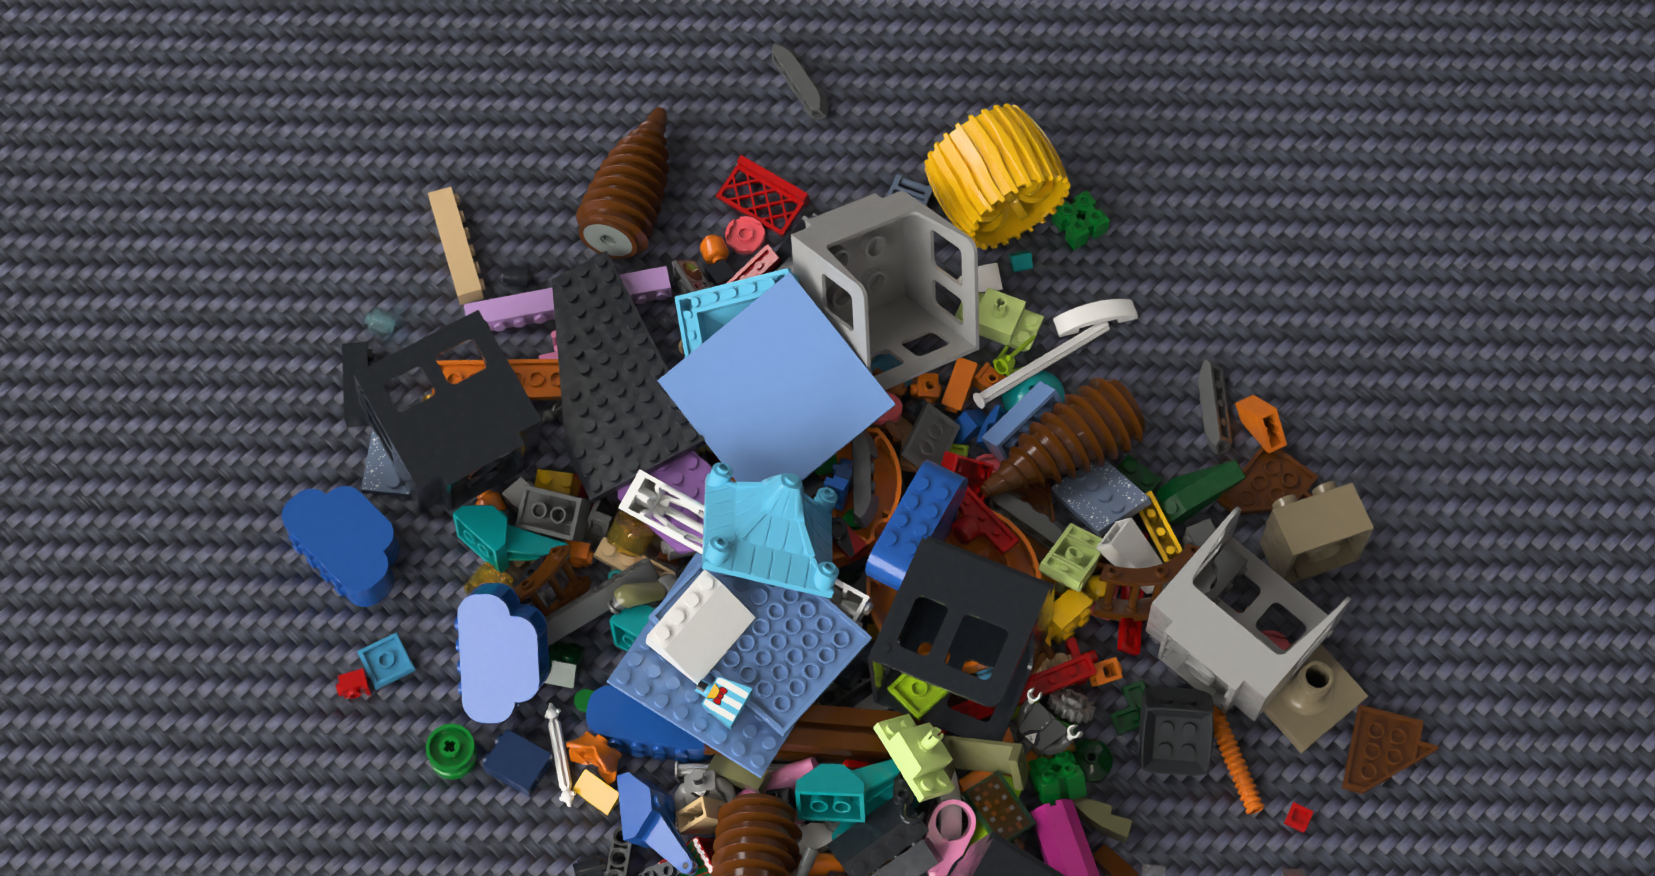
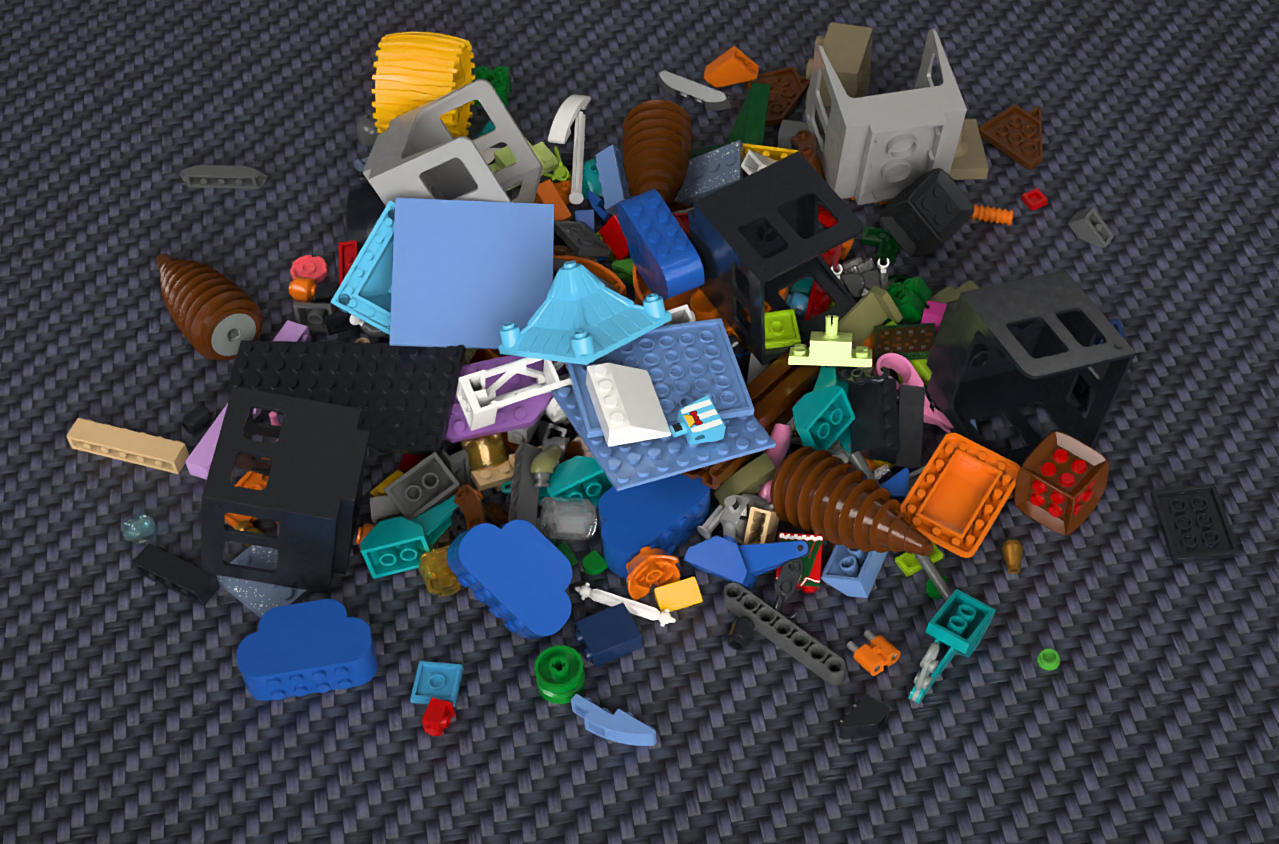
camera: 50 degrees left, 15 degrees down
red fence [716,155,810,237] -> none
none -> clear cylinder [537,497,597,541]
none -> medium blue slope [571,694,657,746]

